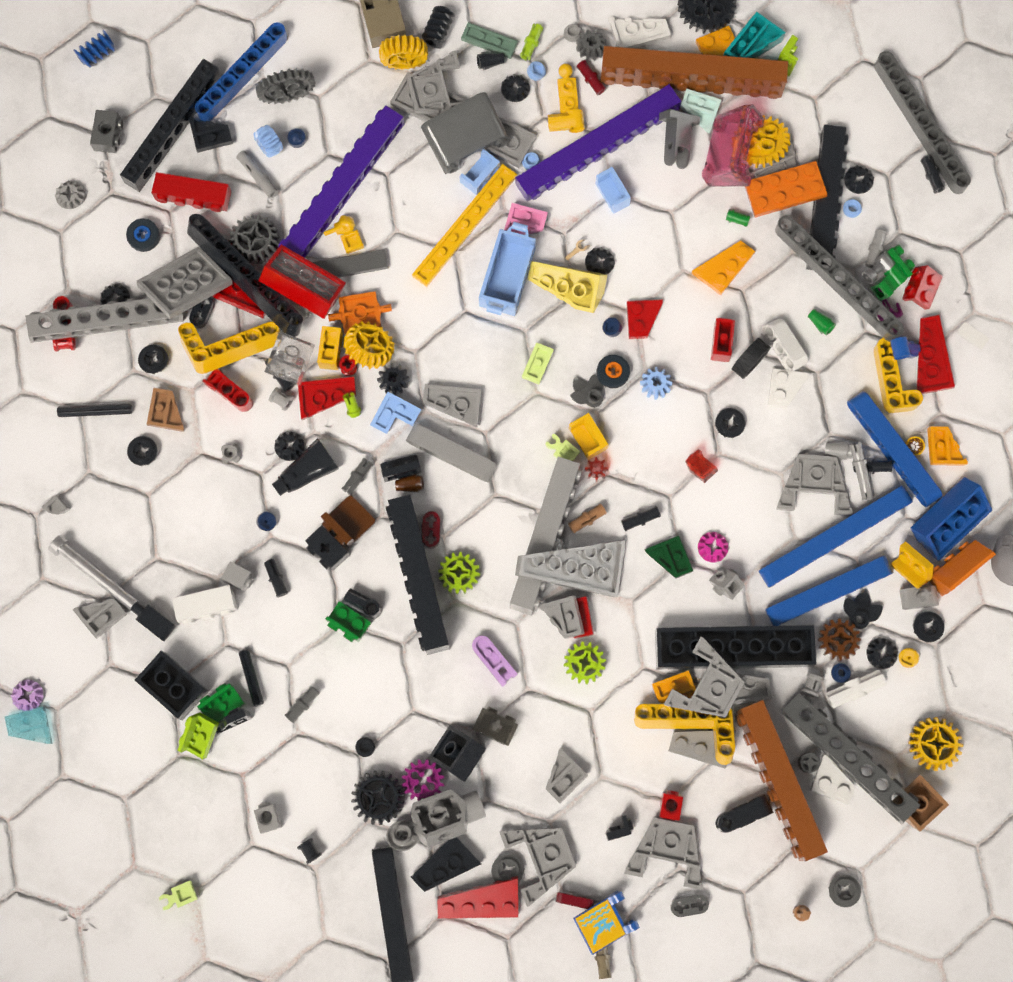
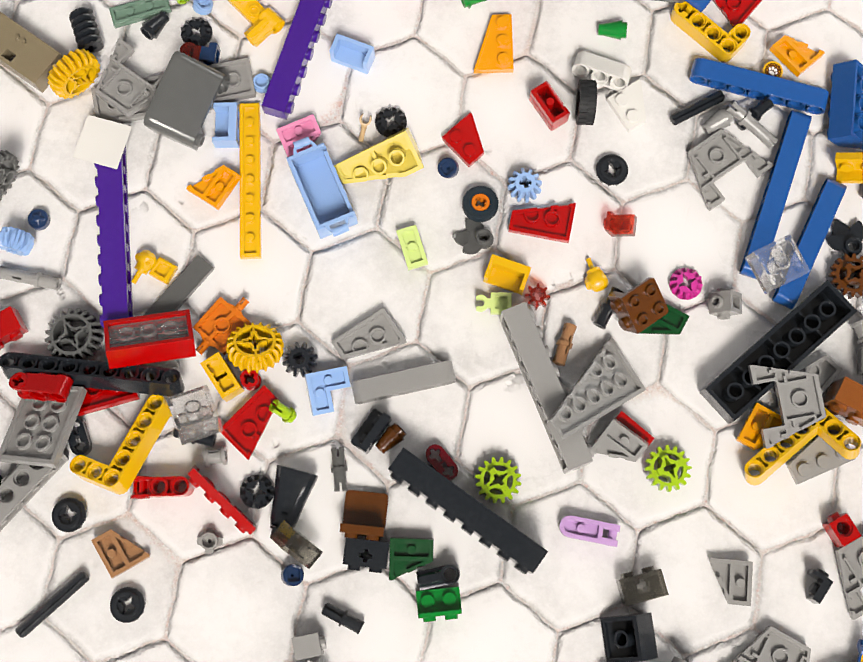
camera: 40 degrees left, 0 degrees up
none -> red piece [9,372,74,403]
none -> white sticker [73,115,132,169]
none -> dark blue leg [180,42,221,65]
none -> light orange wing [186,165,242,210]
none -> red wing [188,465,256,535]
none -> clear smoke brick [270,521,323,569]
none -> dark green wing [389,537,434,581]
none -> red wing [508,203,576,243]
none -> yellow piece [584,258,609,292]
none -> reddish brown bracket [608,277,668,334]
none -> black axle [670,90,725,125]
none -> clear brick [745,234,811,294]

